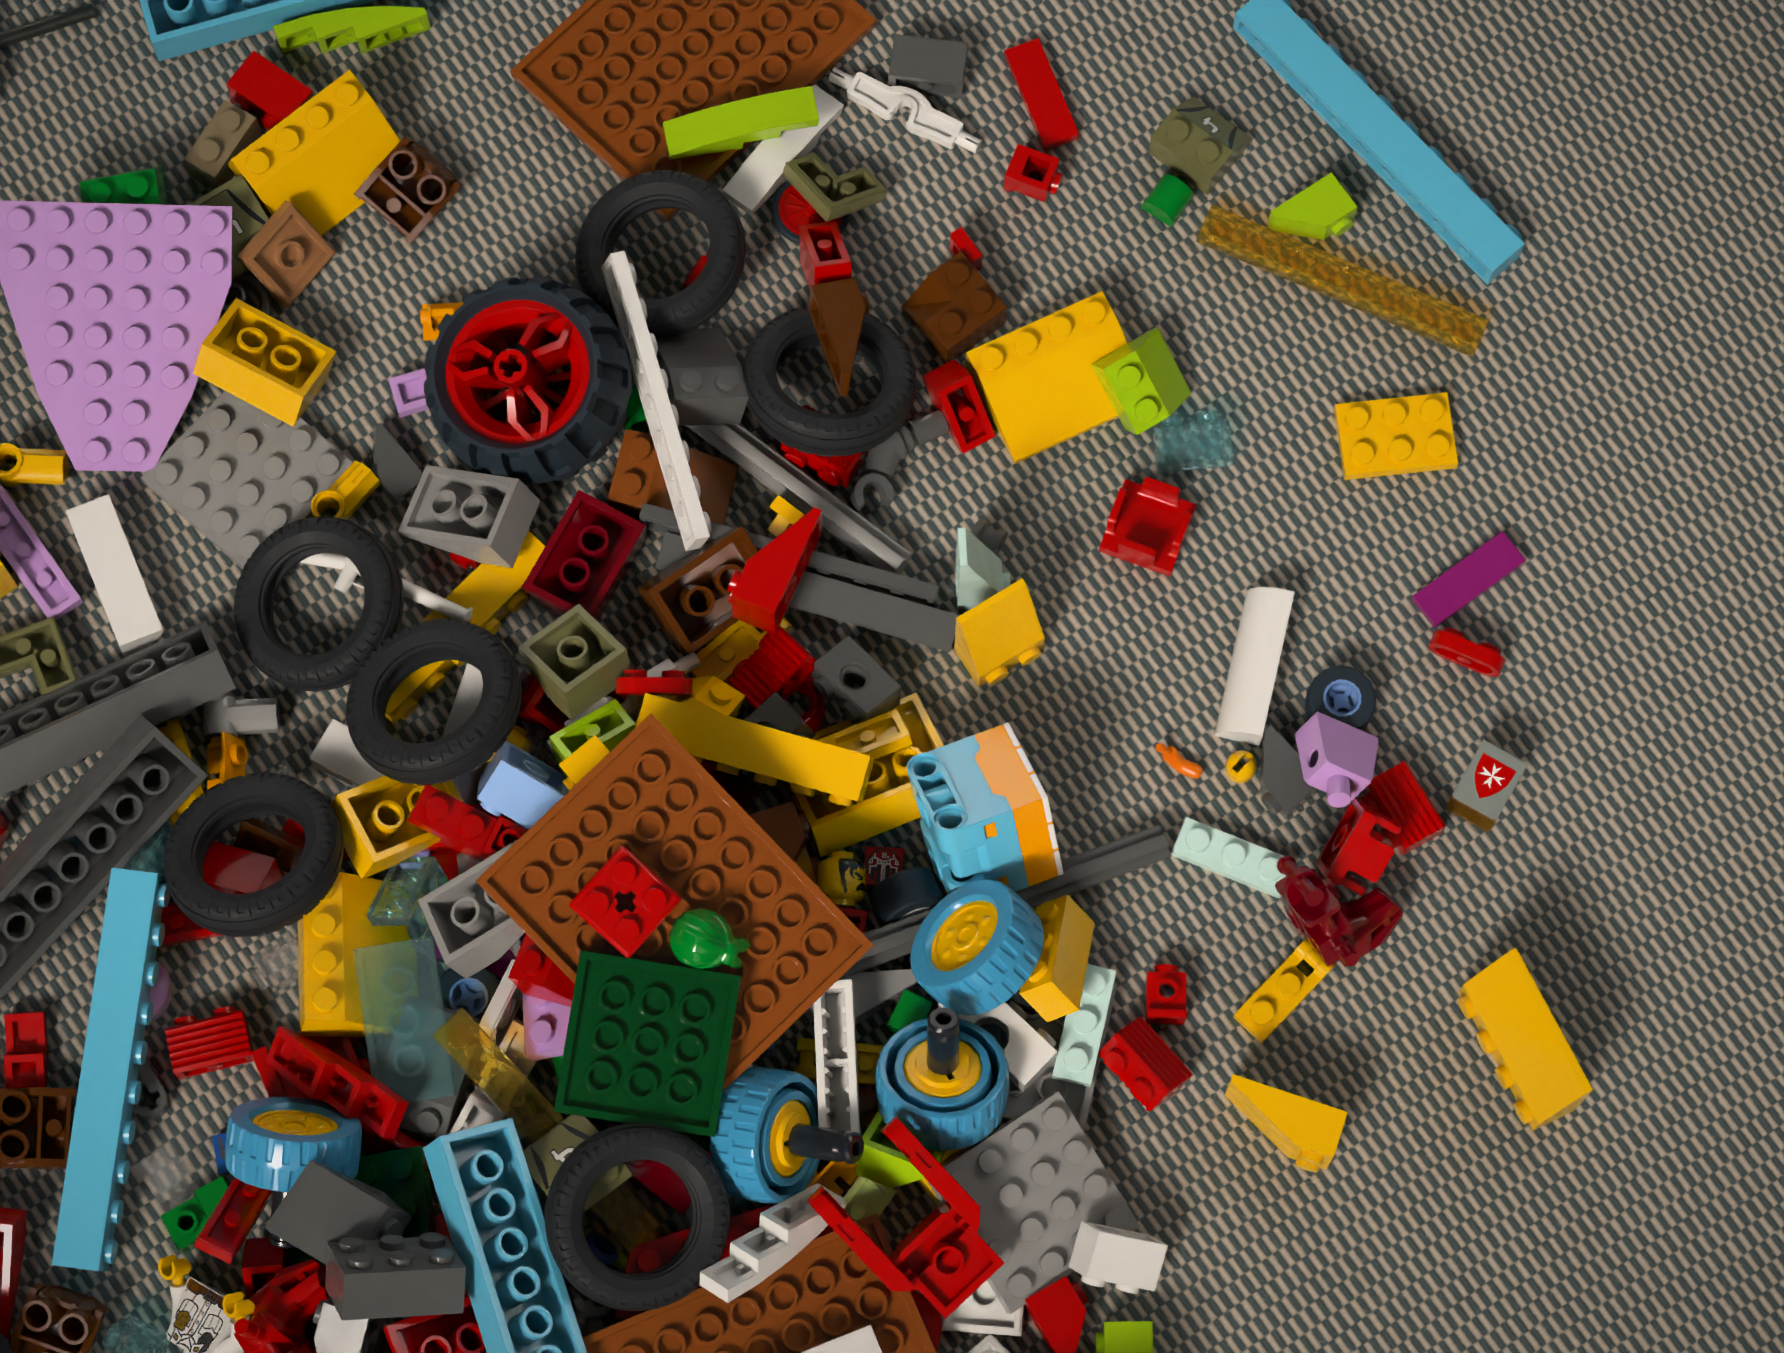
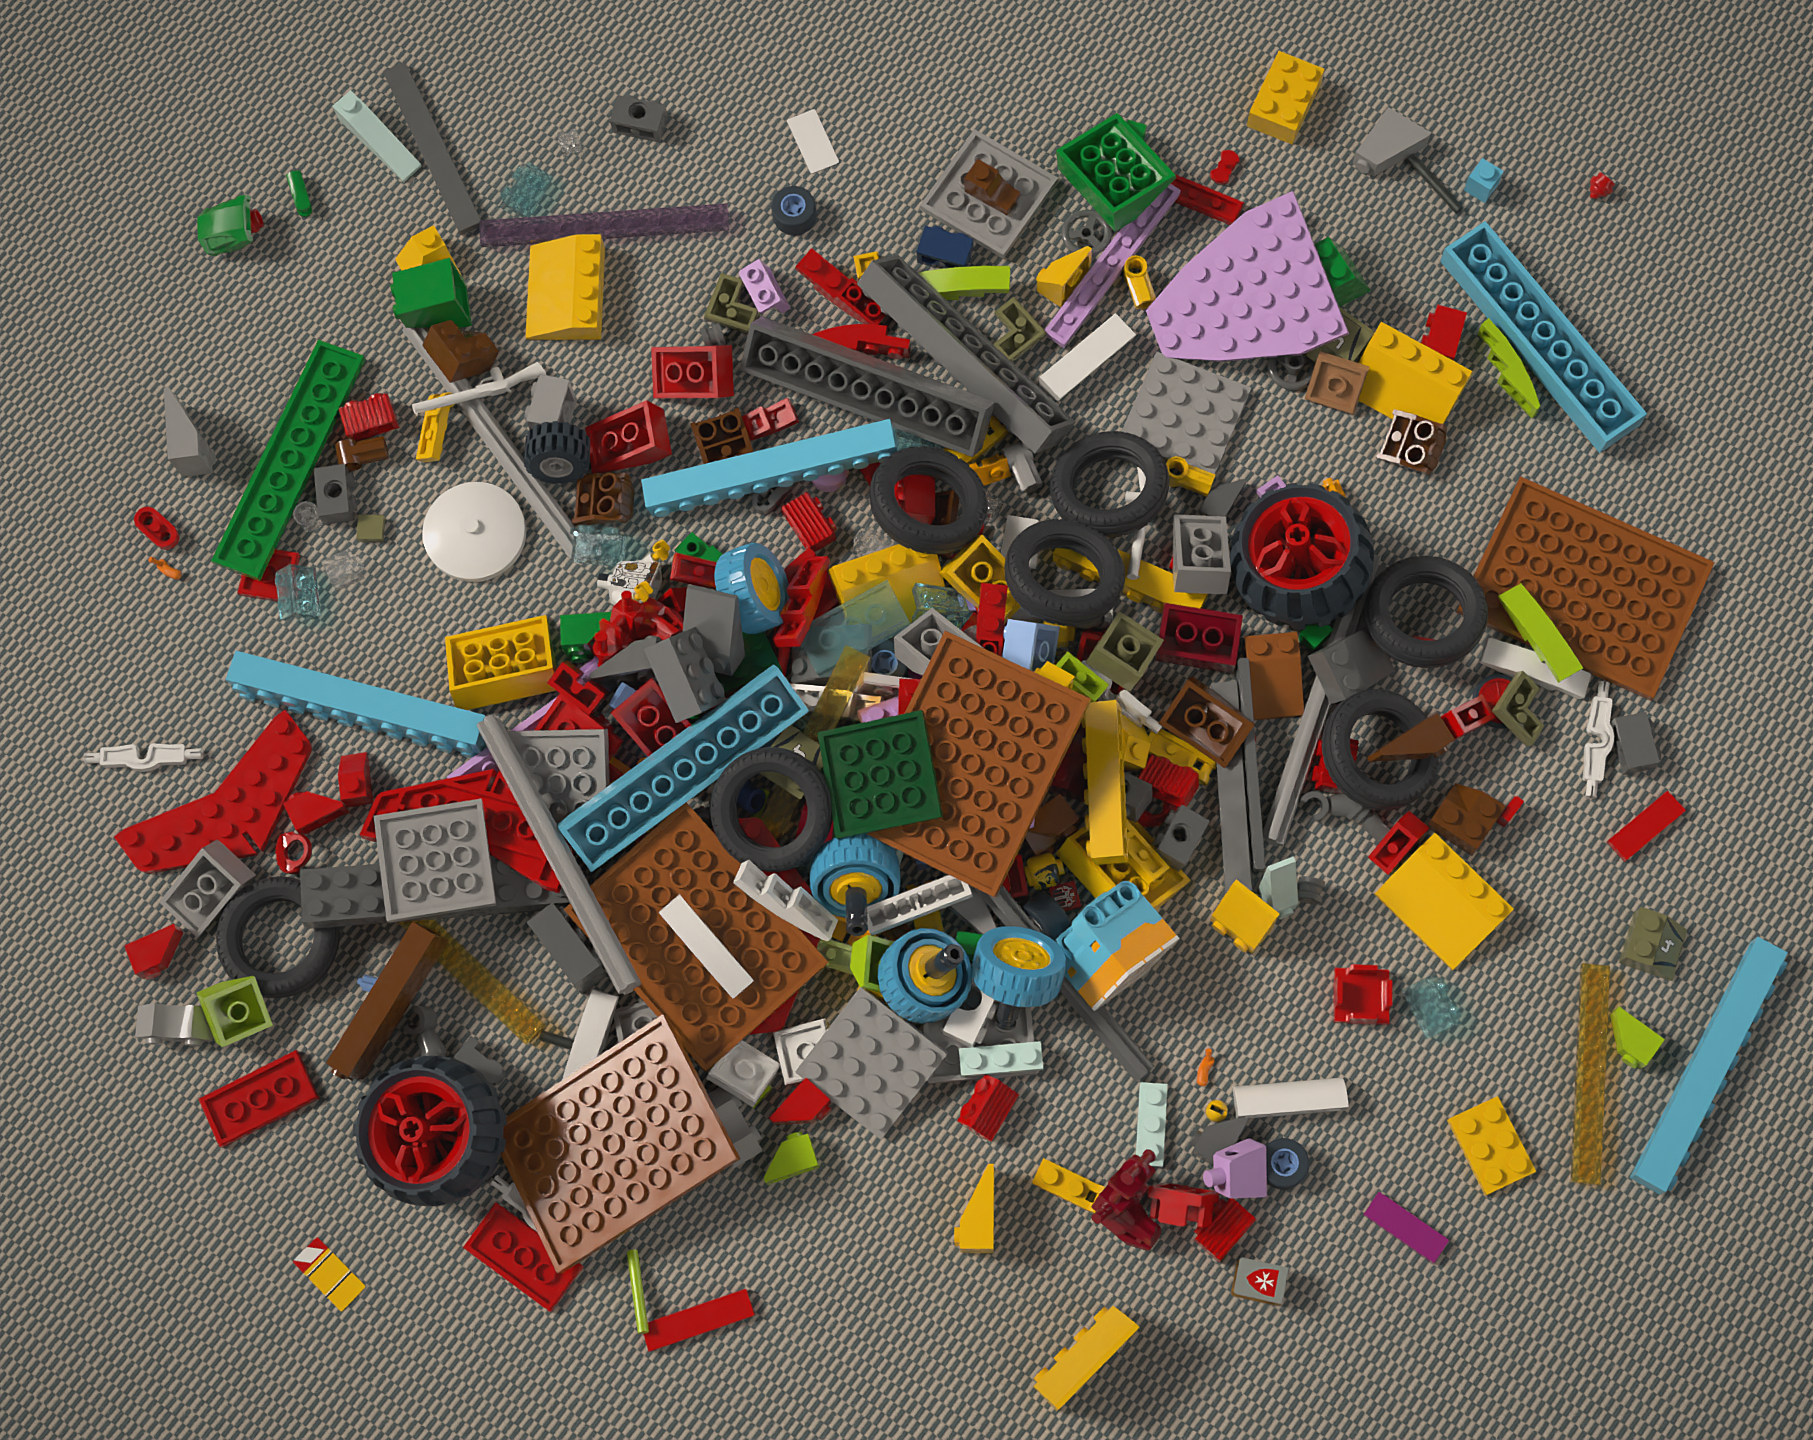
camera: 80 degrees right, 0 degrees up
clear brick [135,1143,199,1211] -> none
dark tan brick [184,100,262,189] -> none
yellow brick [193,298,337,427] -> none
red brick [569,846,681,958] -> none
white plate [601,251,711,551] -> none
red plate [616,670,693,696] -> none
green piece [669,908,750,970] -> none
red slope [728,507,822,635] -> none
yellow tile [767,495,805,537] -> none
red plate [807,1116,1004,1319] -> none
red brick [1004,144,1063,202] -> none
yellow brick [1019,894,1095,1022] -> none
white brick [1068,1221,1168,1294] -> none
lime slope [1091,327,1192,435] -> none
green brick [1141,174,1193,228] -> none
red brick [1145,964,1187,1025] -> none
red plate [1428,627,1505,677] -> none

